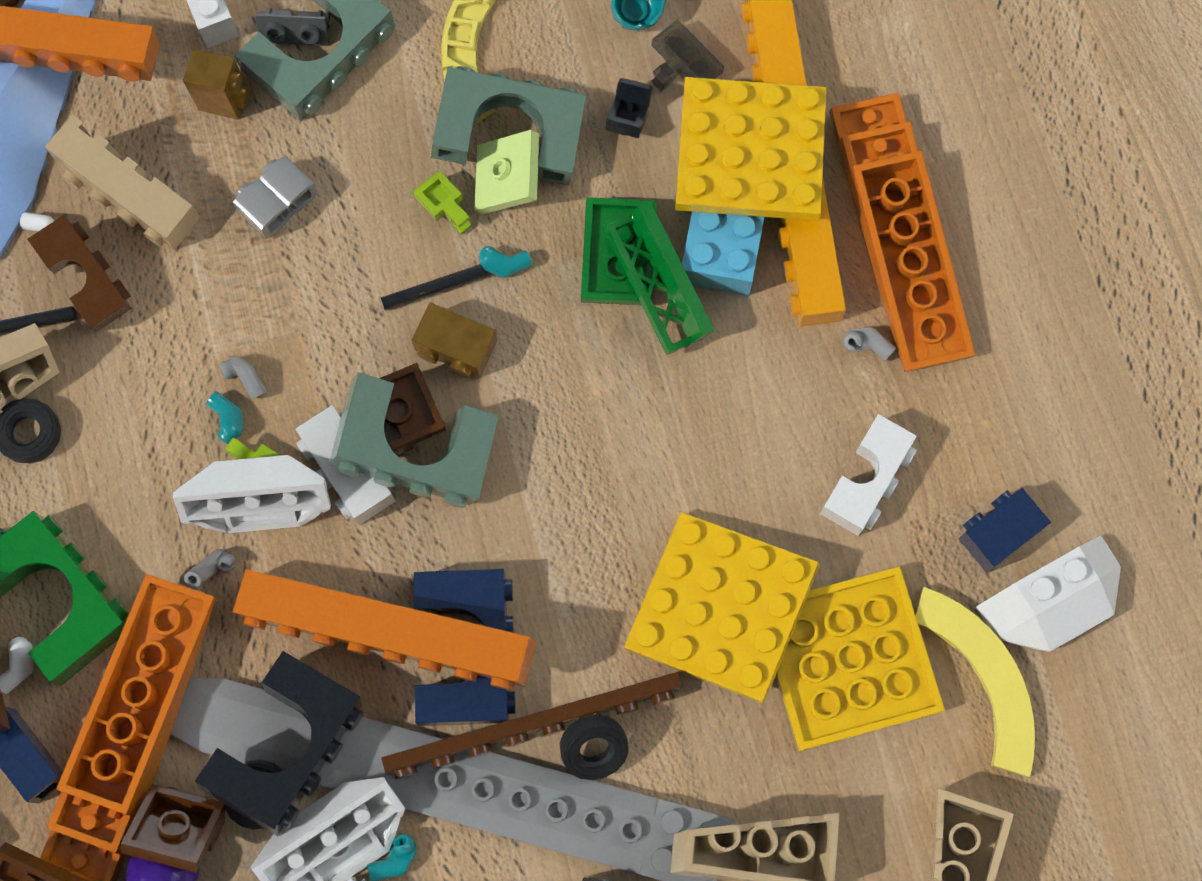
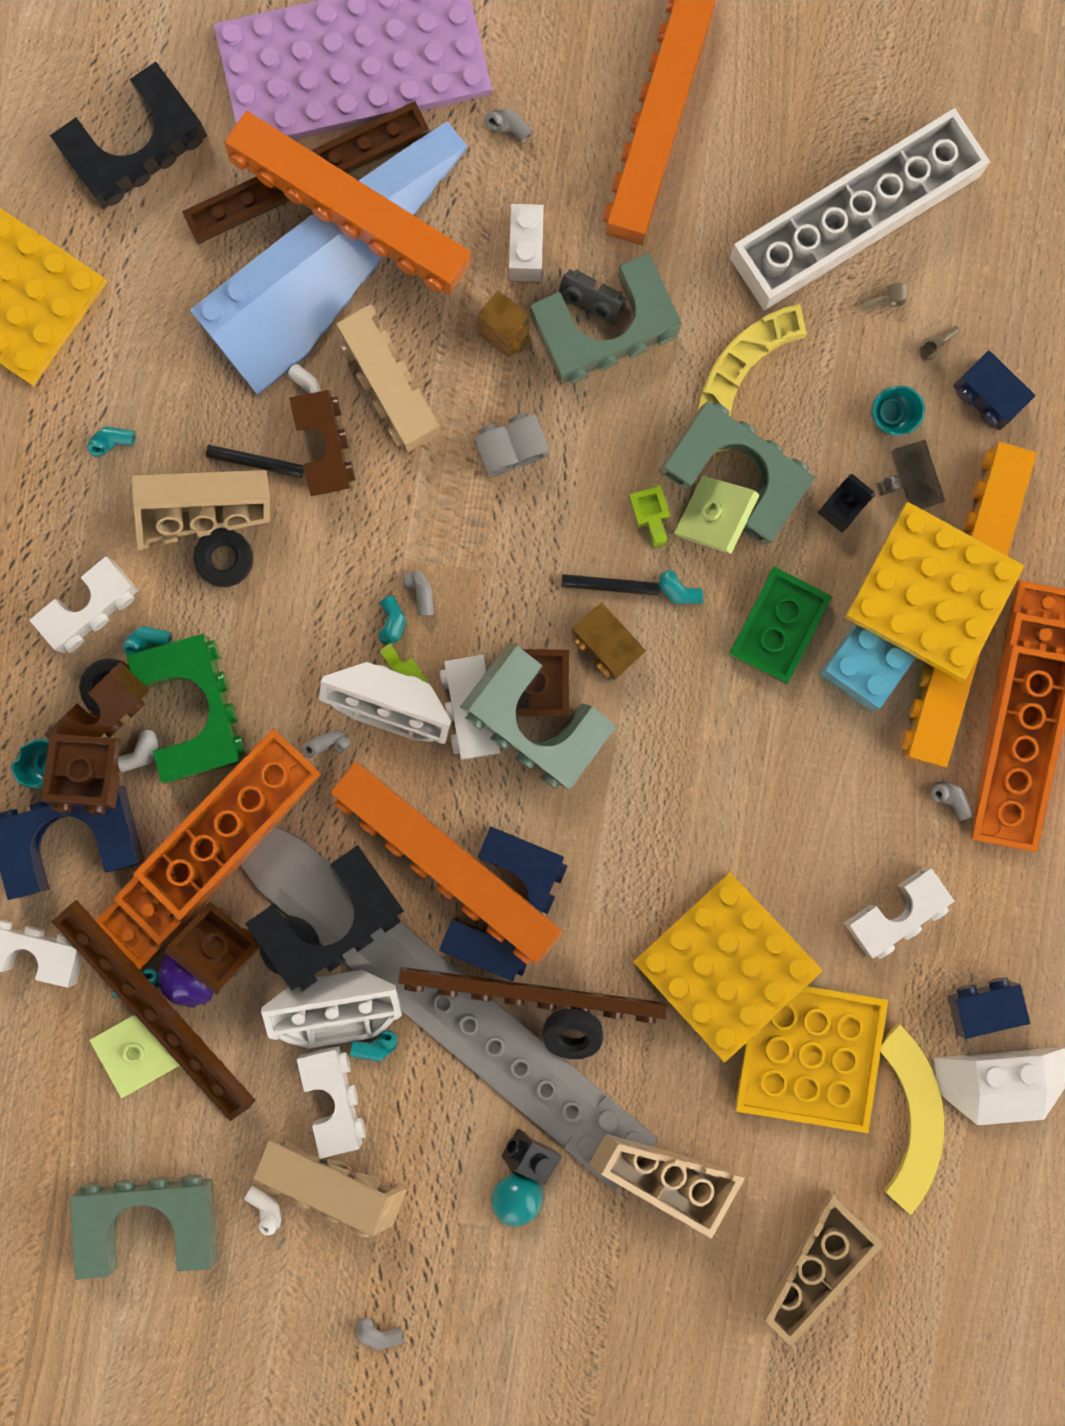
camera: 20 degrees right, 10 degrees up
green fence [603,201,714,356] -> none

